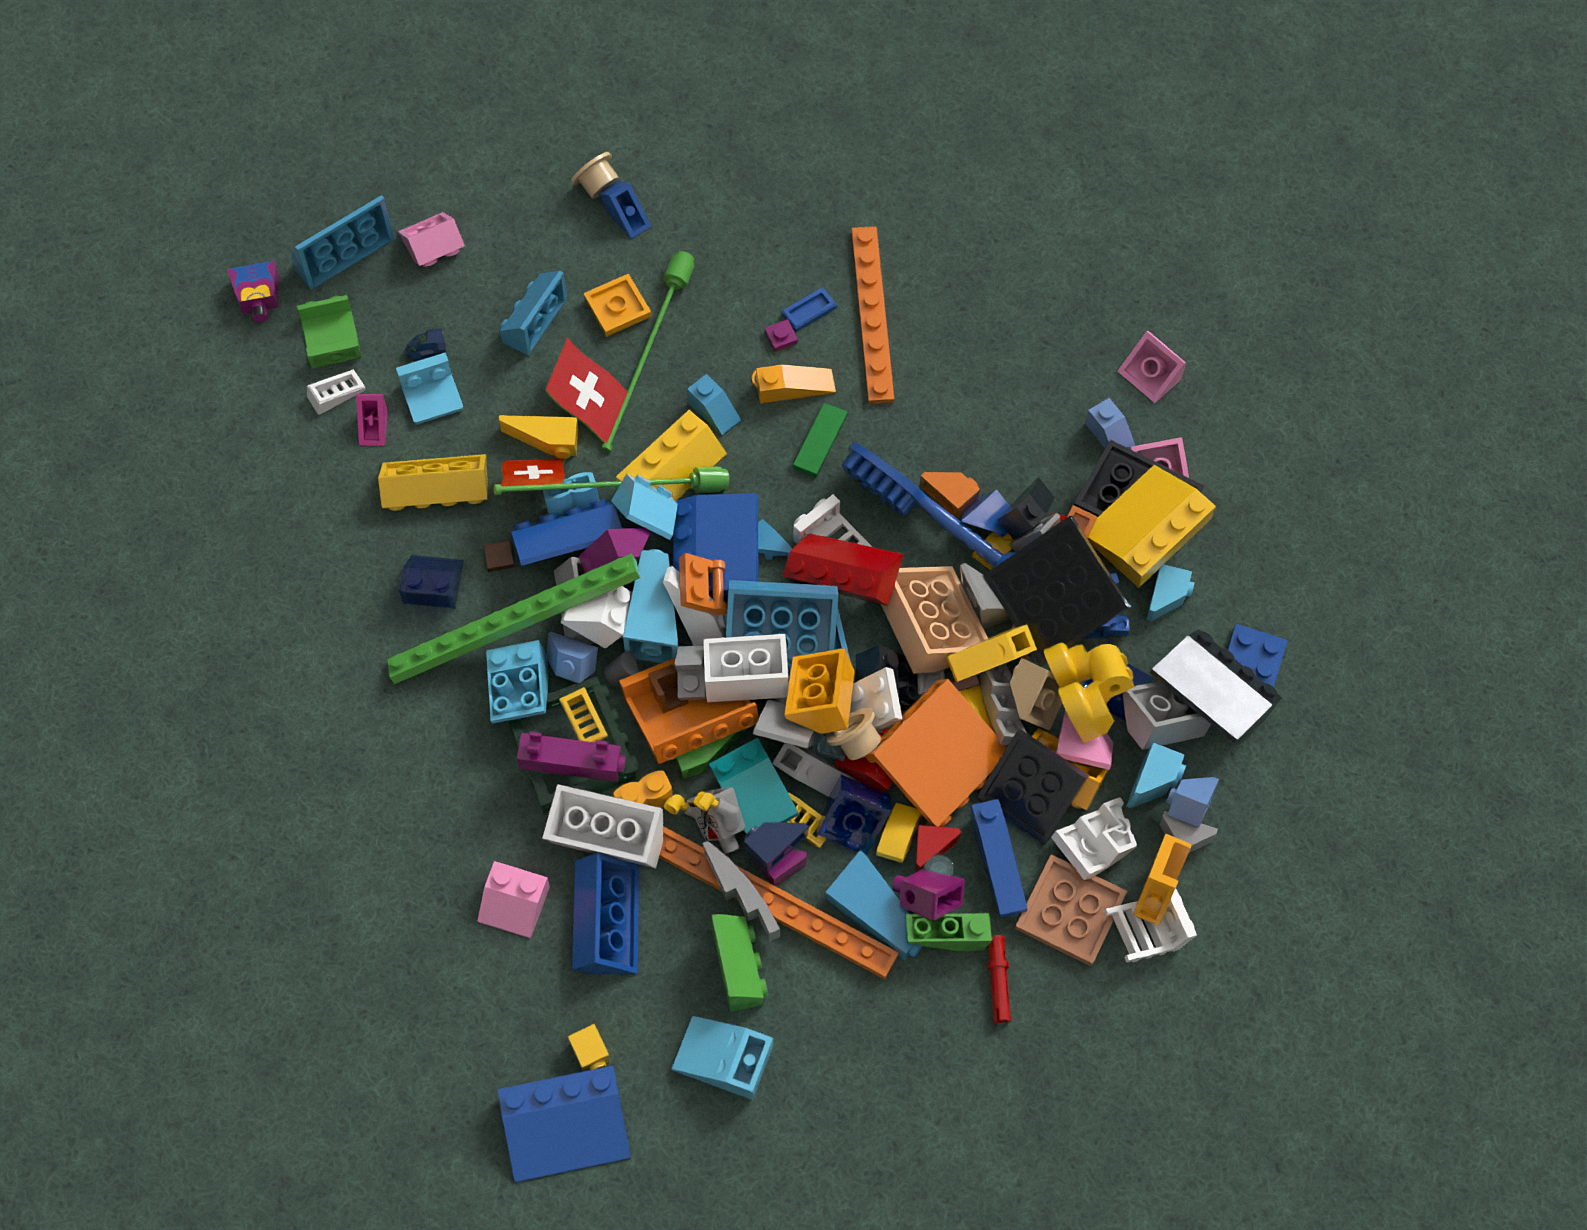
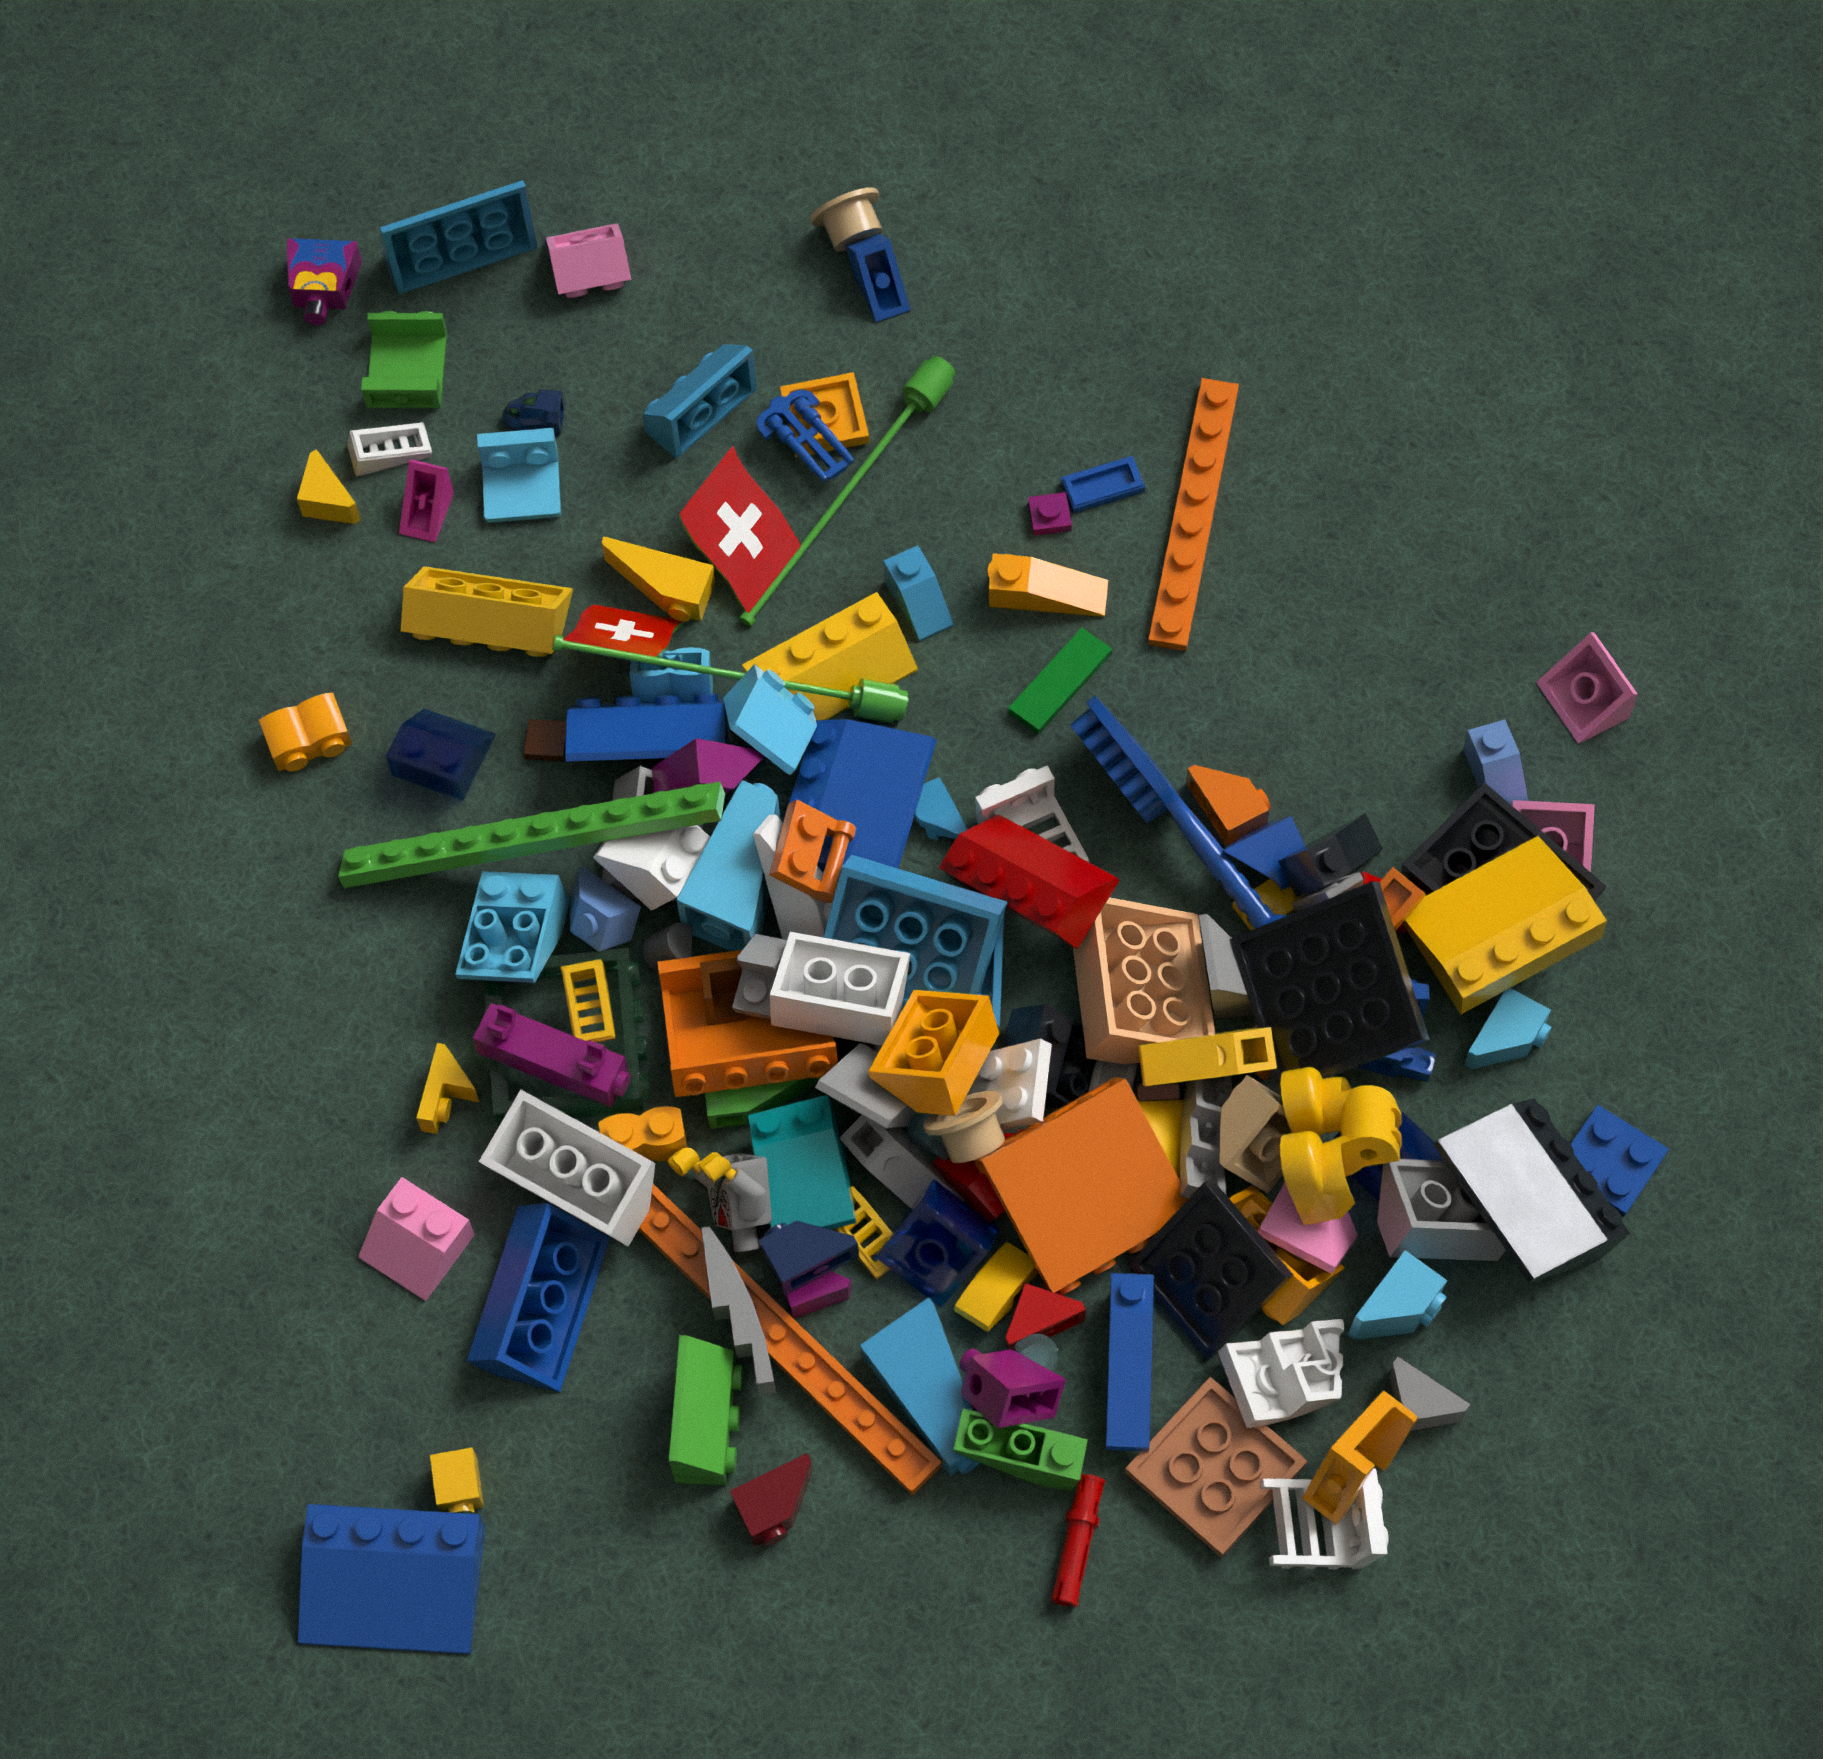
camera: 20 degrees right, 0 degrees up
medium azure slope [672,1016,773,1100] -> none
medium blue slope [1166,777,1219,827] -> none
none -> light orange brick [259,693,352,771]
none -> yellow slope [297,449,361,524]
none -> yellow slope [416,1043,479,1134]
none -> dark red slope [730,1453,813,1547]
none -> blue piece [757,390,855,482]

